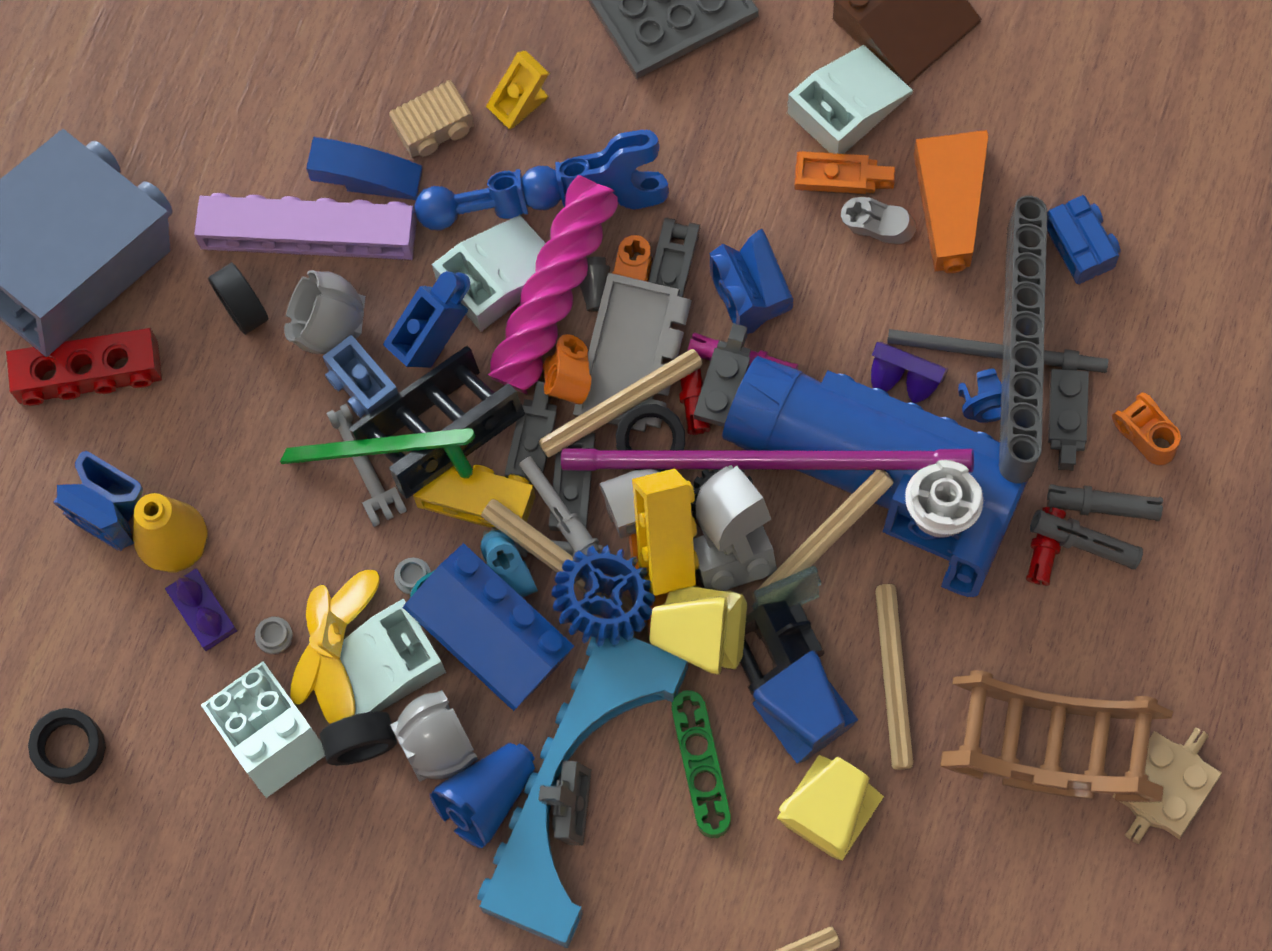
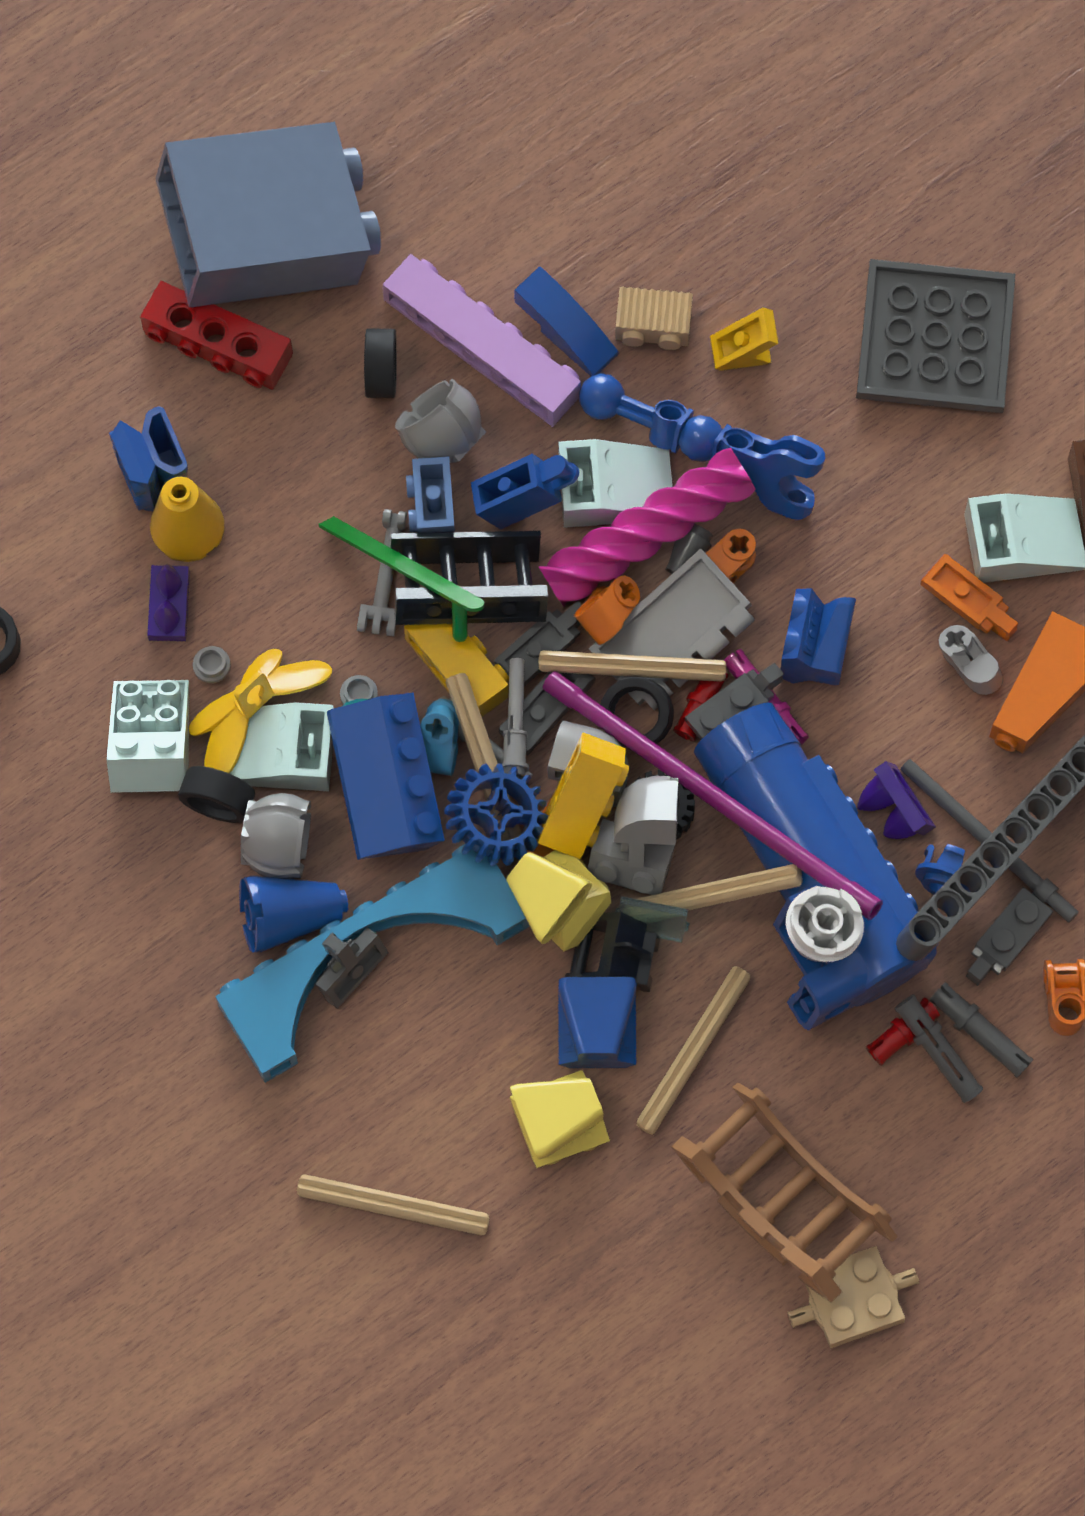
camera: 30 degrees right, 0 degrees up
dark grey plate [649,217,701,297] -> none
green beam [672,690,731,838] -> none

